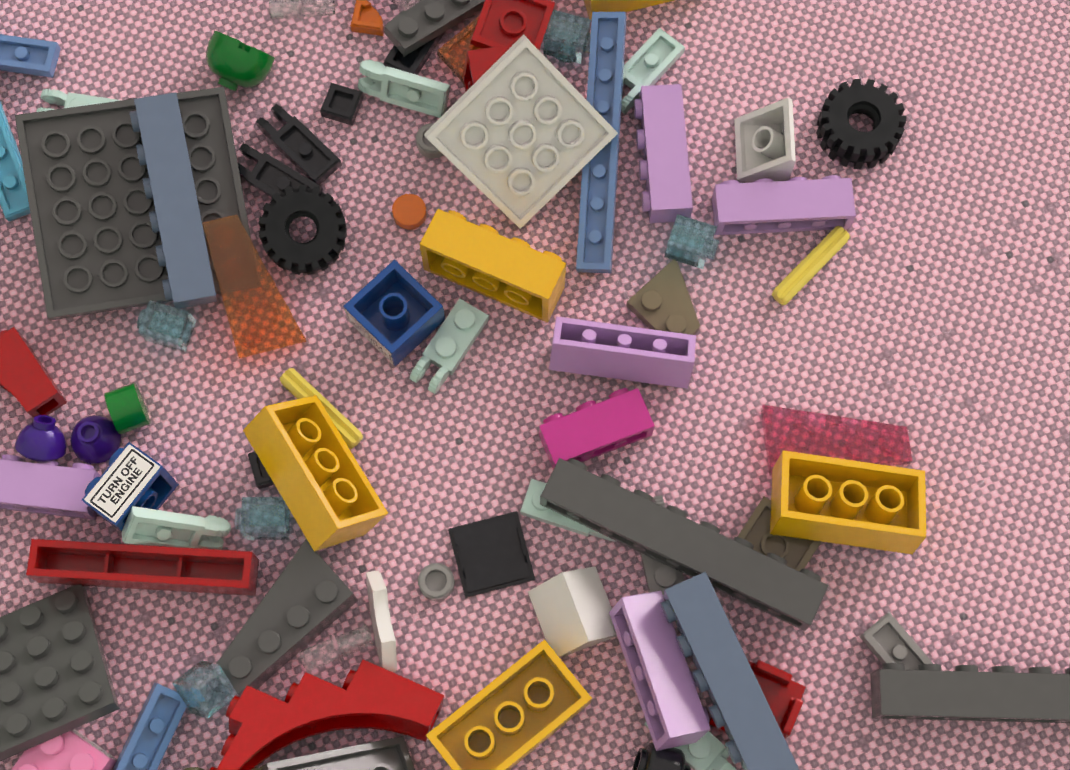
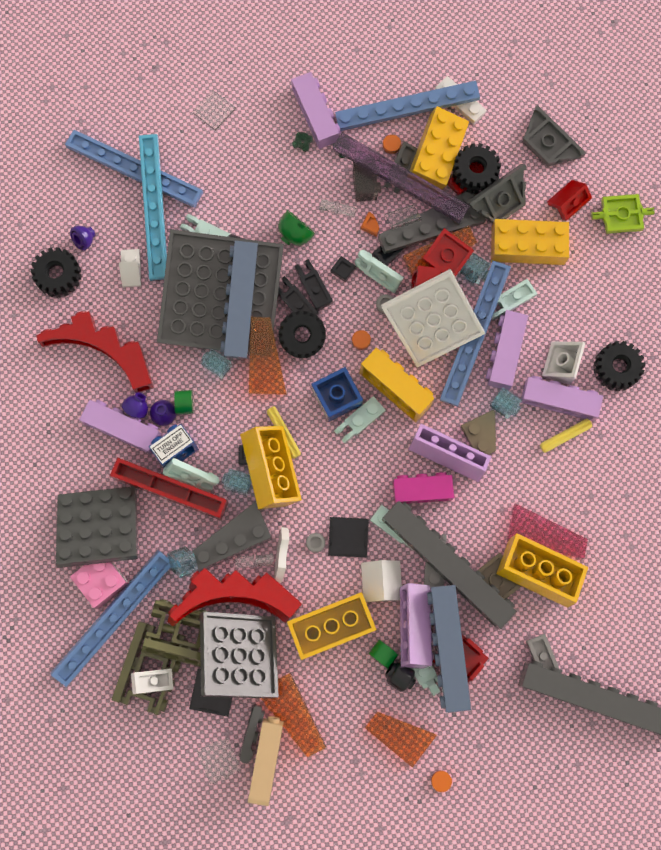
camera: 15 degrees right, 5 degrees up
none -> green piece [368,640,398,669]

